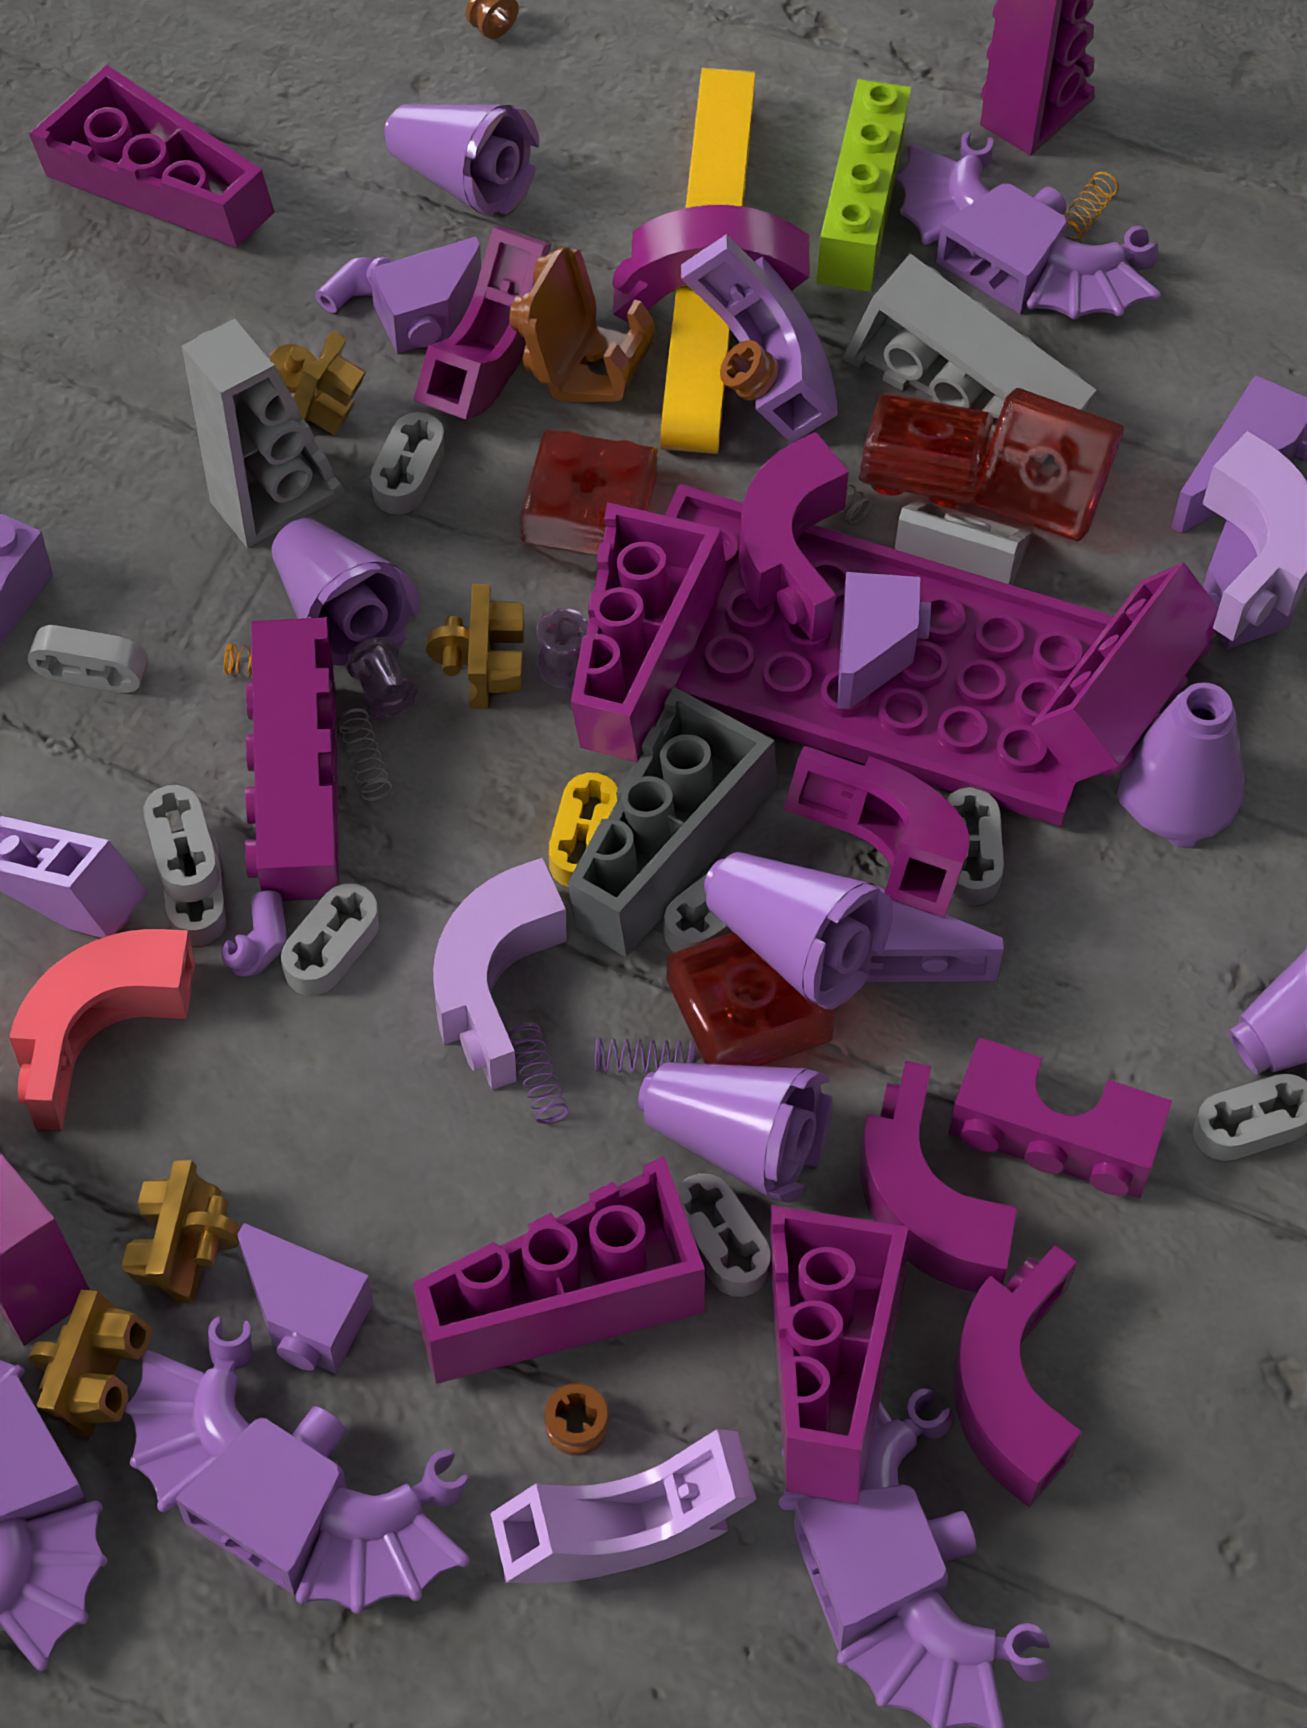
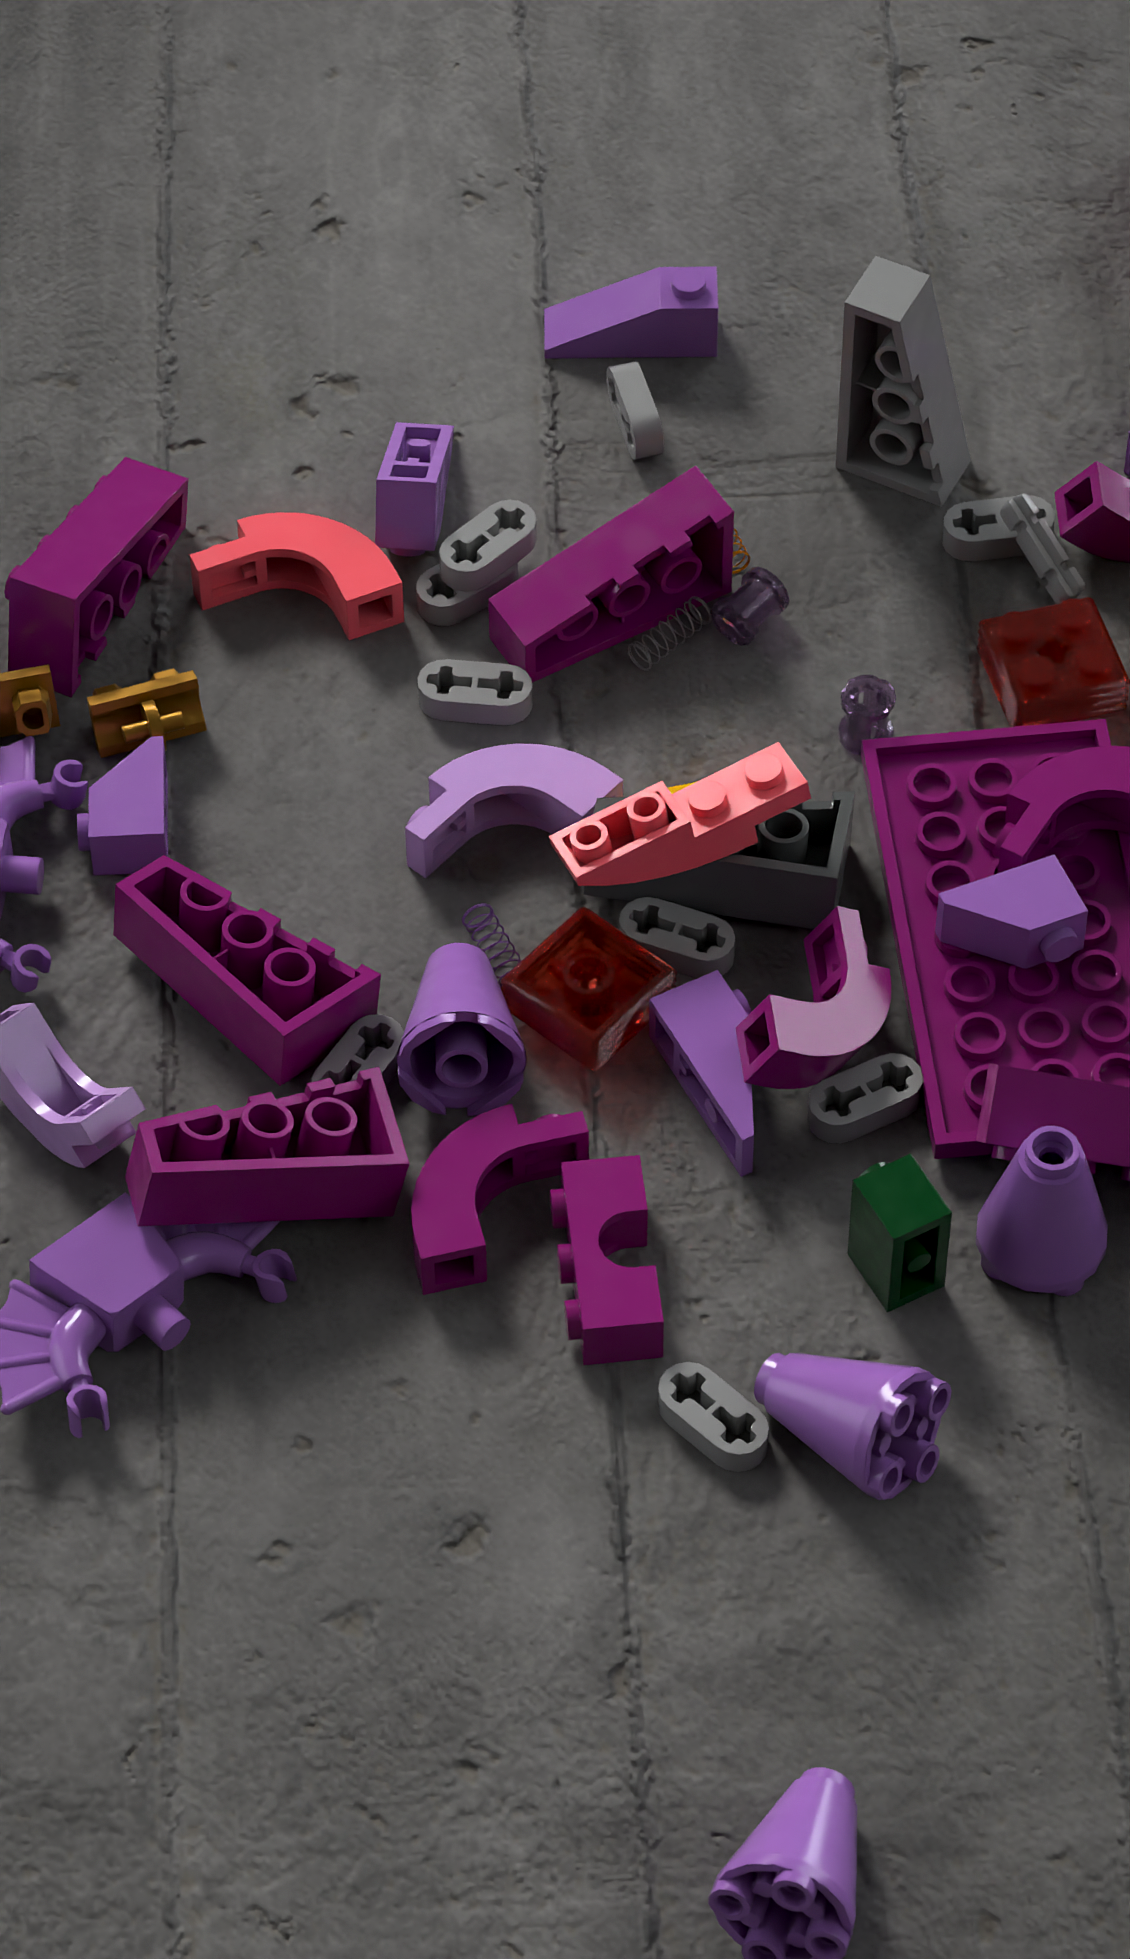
camera: 65 degrees right, 5 degrees down
medium lavender arm [222,891,287,977] -> none
pearl gold hips [269,330,366,436] -> none
medium lavender cone [272,518,420,671] -> none
pearl gold hips [426,584,525,709] -> none
medium lavender piece [508,1023,569,1124] -> none
dark orange bush [545,1383,608,1456] -> none
magenta wedge [571,502,727,763] -> none
medium lavender cone [704,852,893,1010] -> none
magenta arch [953,1245,1082,1508] -> none
none -> coral slope [549,742,811,886]
none -> dark green brick [847,1153,952,1313]
none -> light grey axle [1000,493,1085,605]

